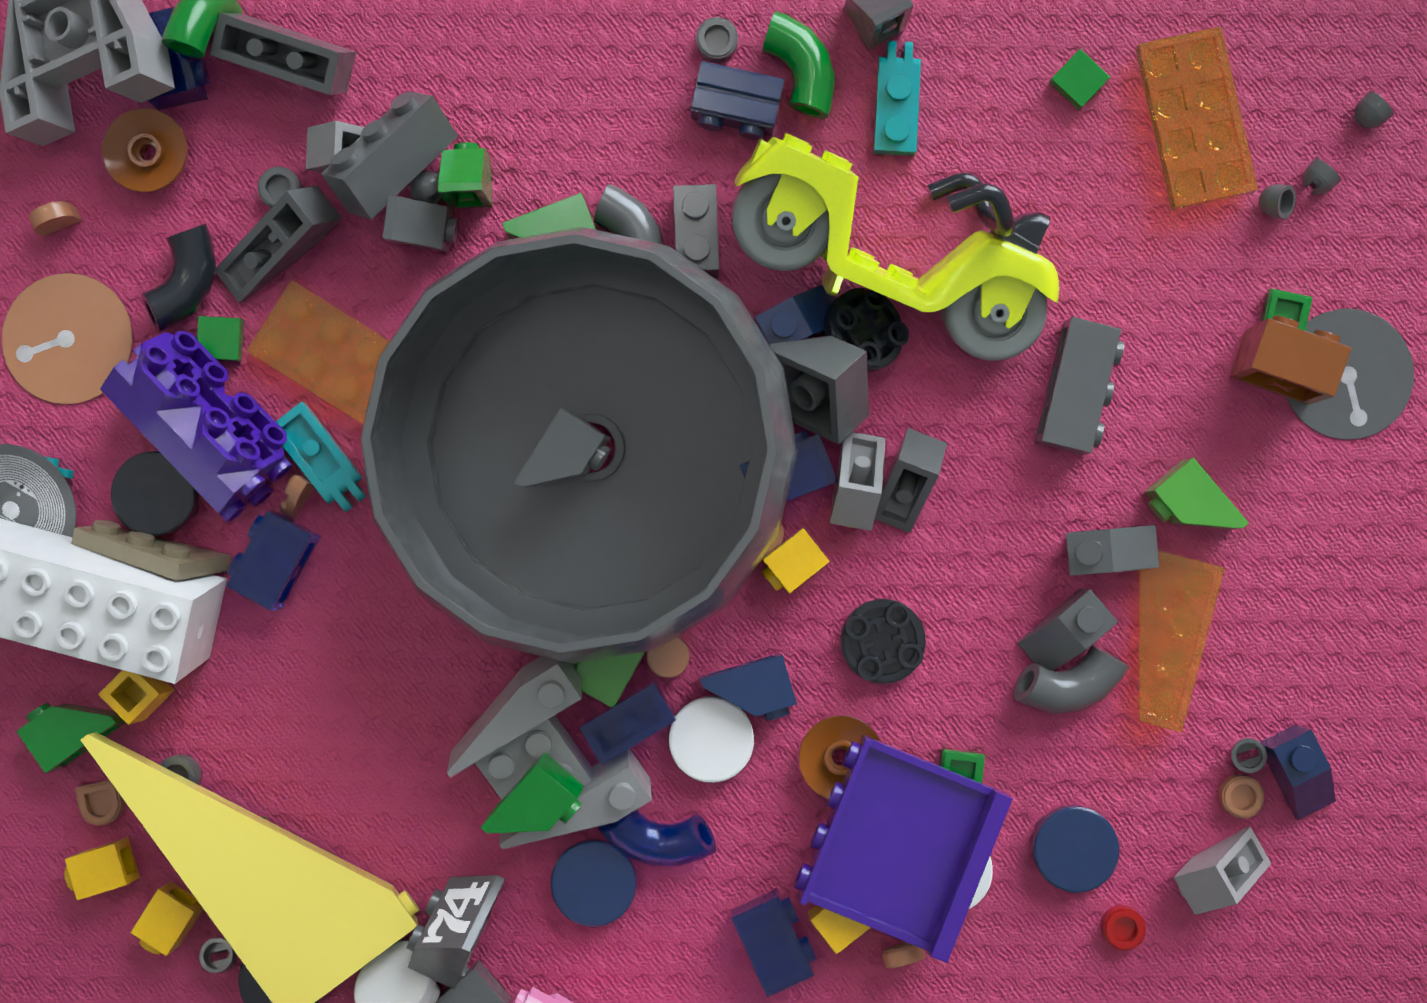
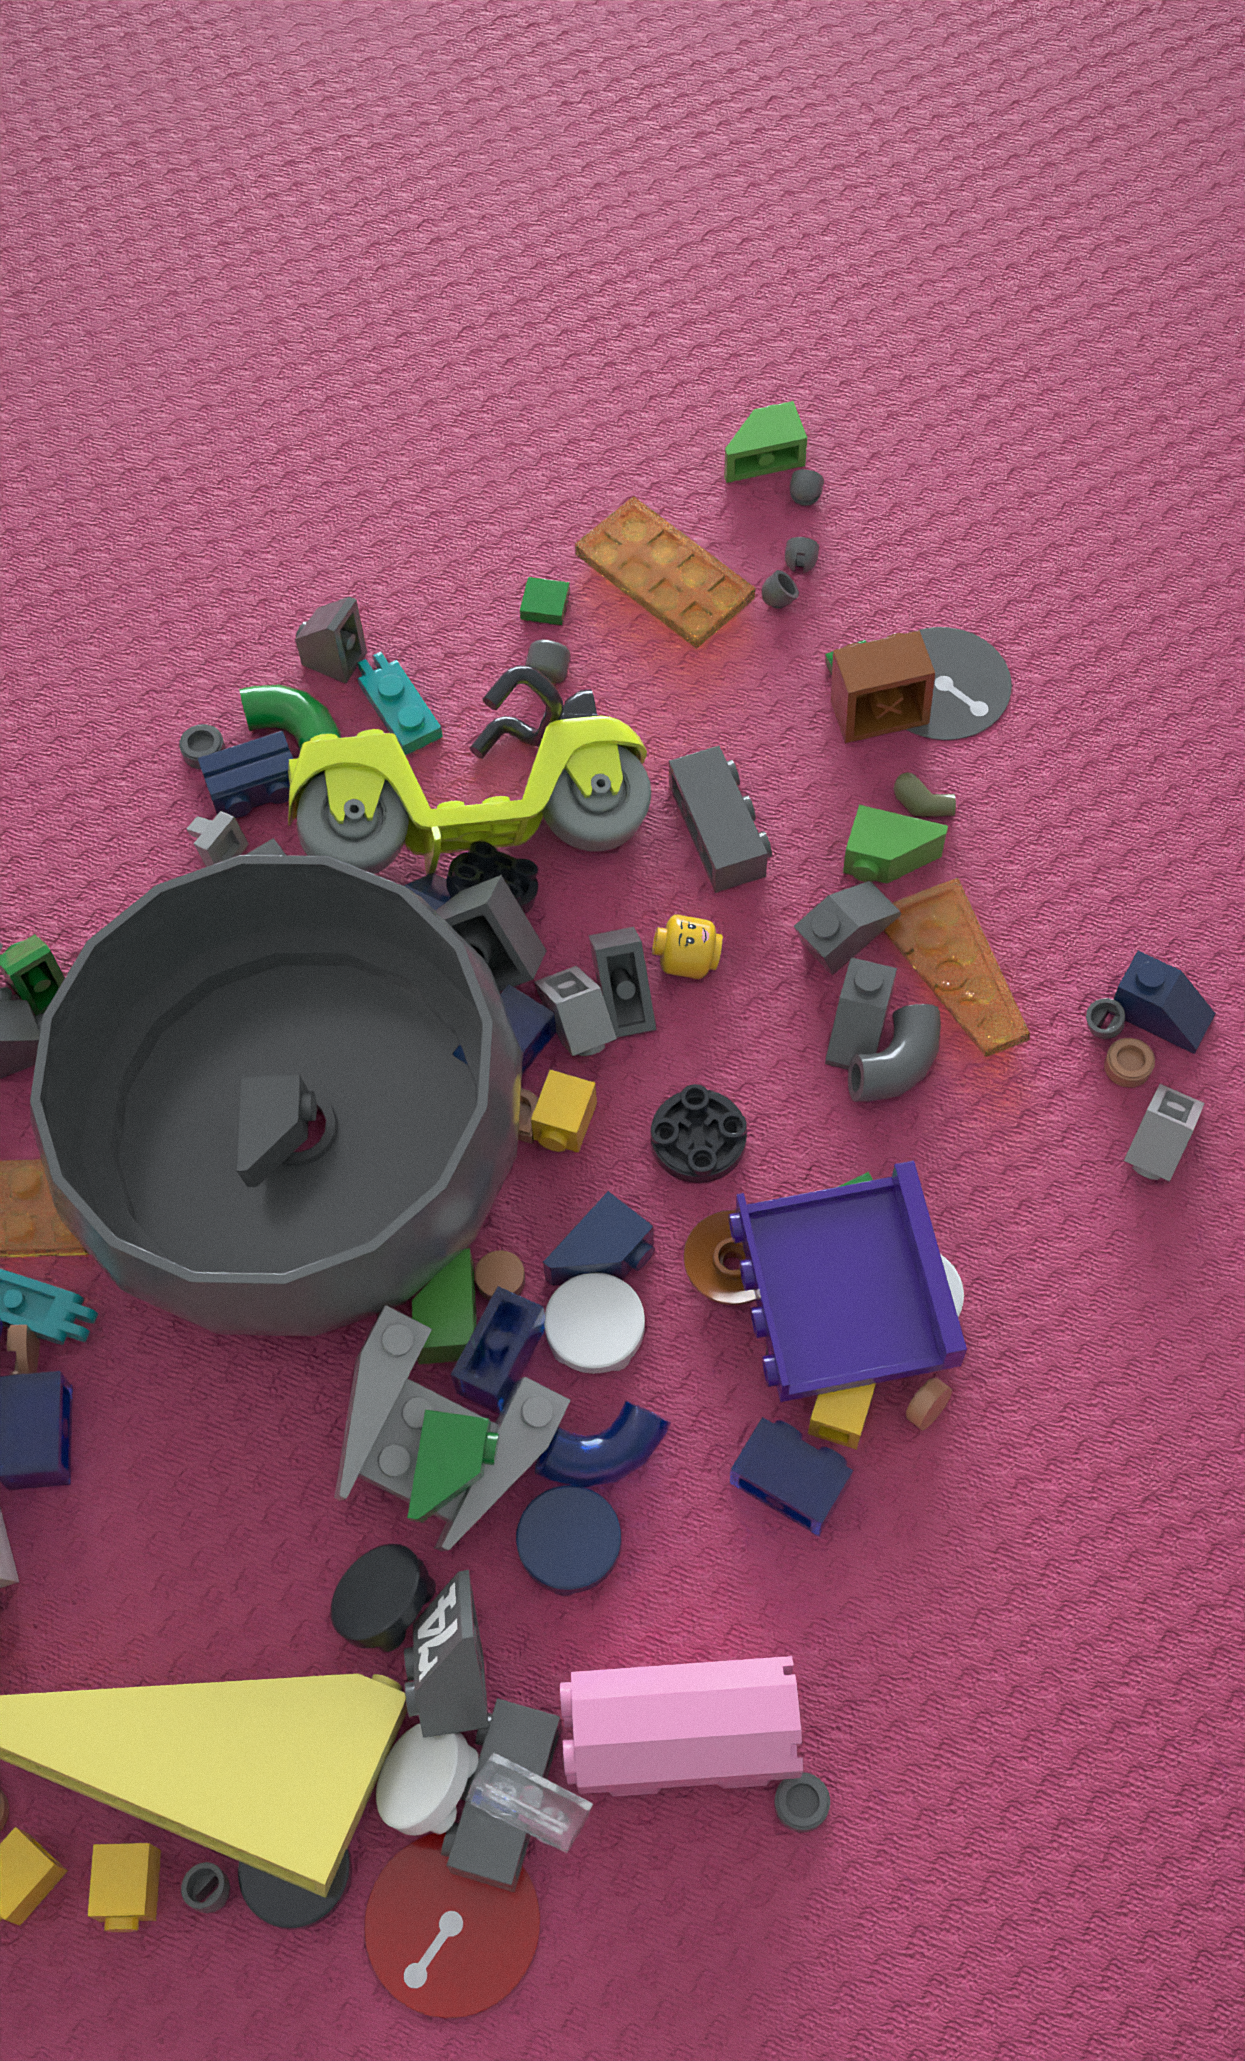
camera: 30 degrees left, 25 degrees down
dark blue tile [1032,805,1119,893] -> none
red tile [1100,905,1146,951] -> none
none -> light grey tile [187,811,249,867]
none -> black tile [330,1544,436,1652]
none -> dark grey piece [525,640,571,684]
none -> yellow head [652,915,723,979]
none -> bright green slope [724,401,807,483]
none -> olive arm [893,772,956,817]

